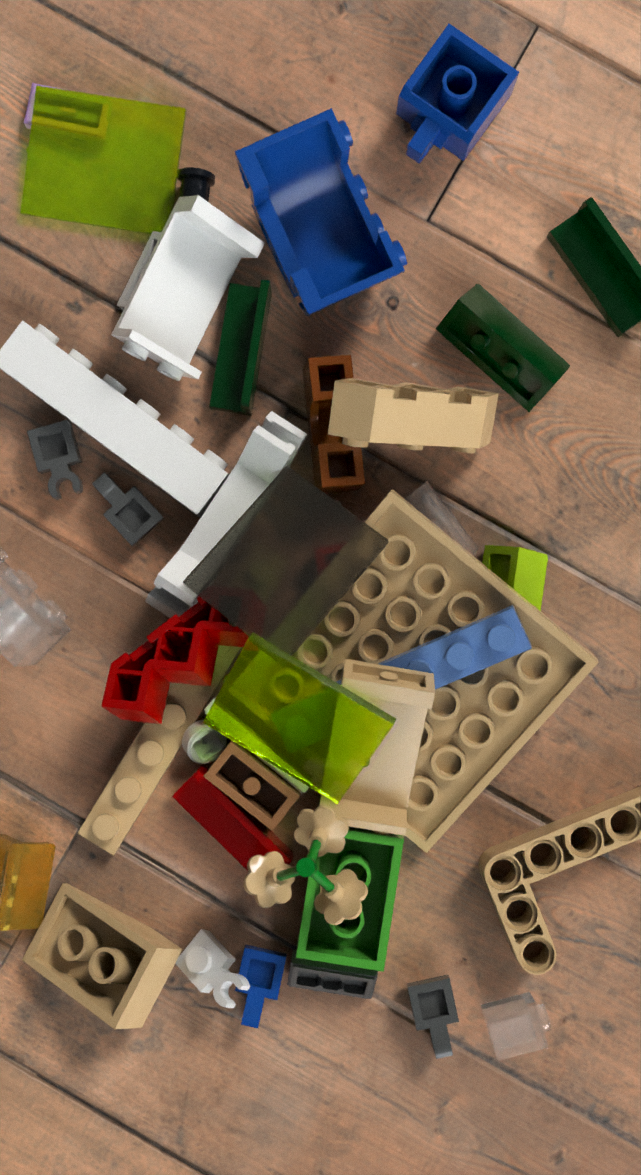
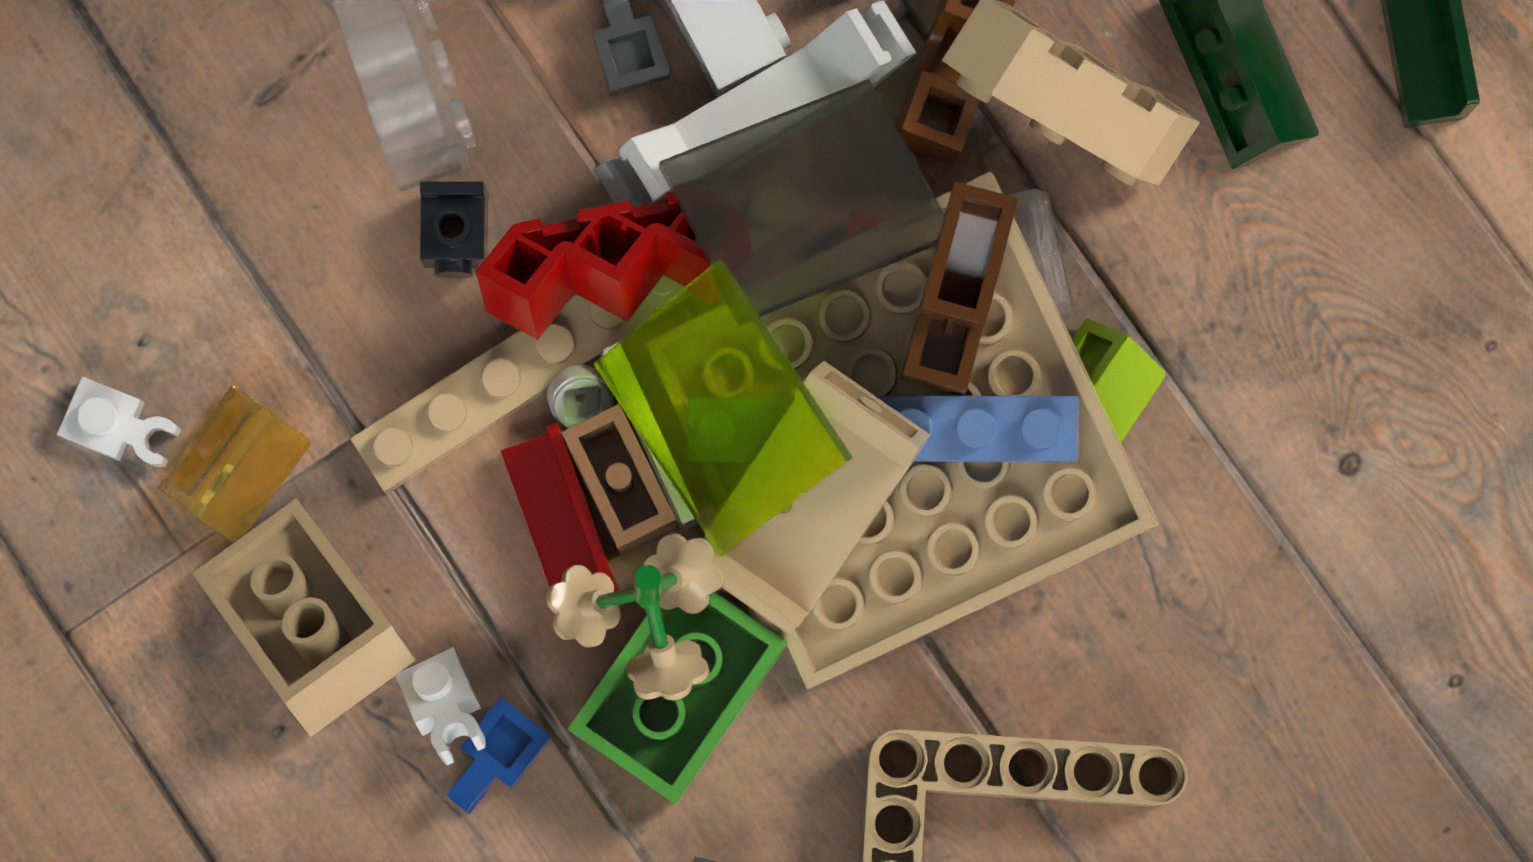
camera: 25 degrees right, 5 degrees down
dark grey plate [287,950,378,999] -> none
none -> black brick [420,181,489,278]
none -> reddish brown slope [899,181,1018,396]

